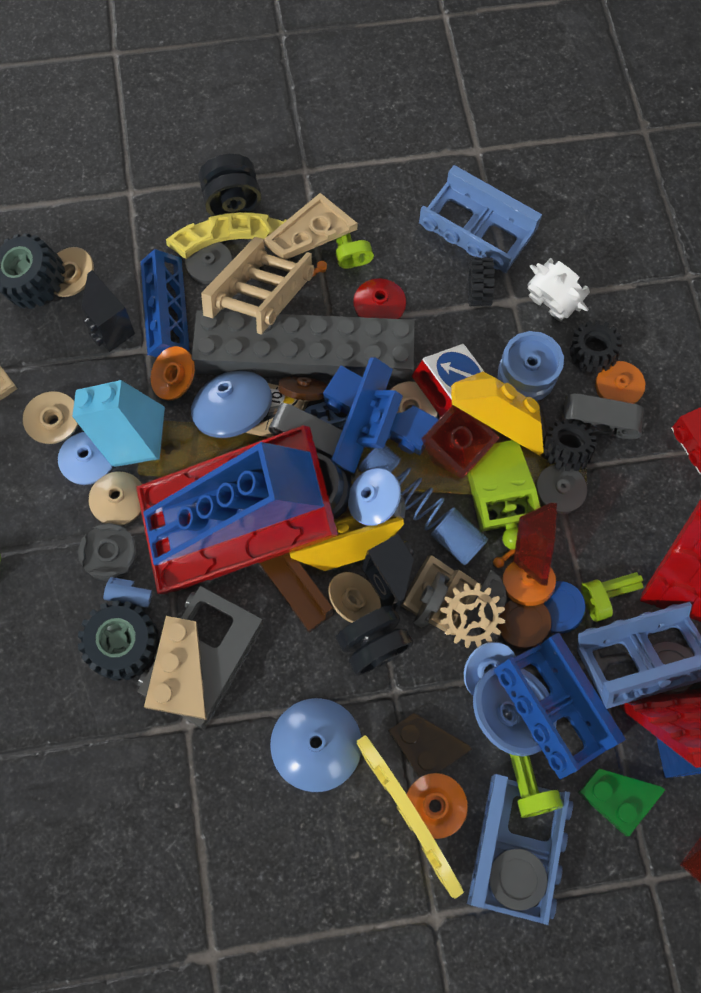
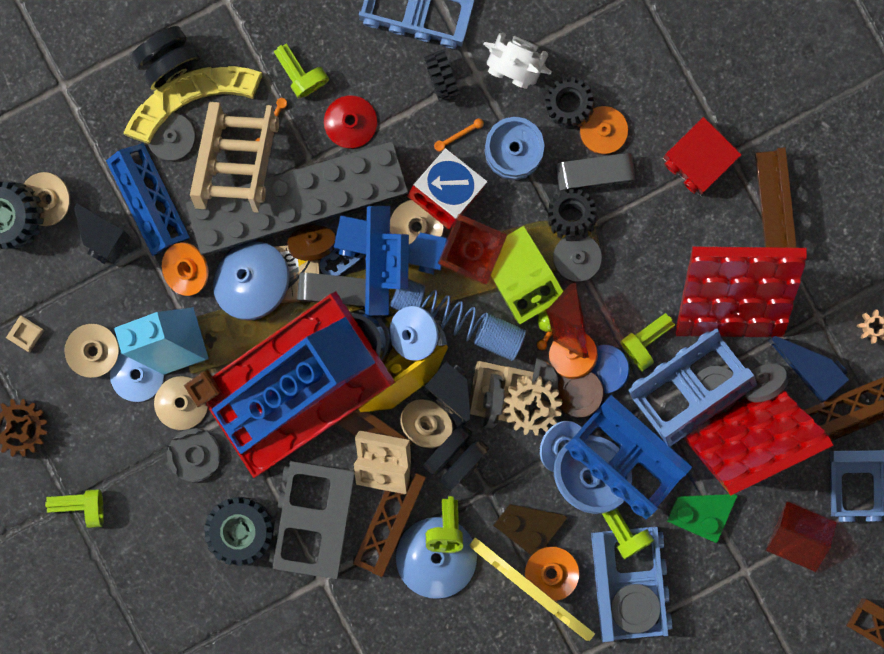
camera: 15 degrees left, 15 degrees up
medium blue piece [104,577,152,608] -> none
tan wing [144,616,207,720] -> none
tan wing [264,193,358,260] -> none
yellow wedge [451,371,544,456] -> none
none -> reddish brown tile [184,370,222,408]
none -> reddish brown fence [353,471,426,577]
none -> tan slope [354,431,411,494]
none -> lime piece [425,496,463,553]
none -> orange hinge [434,118,484,152]

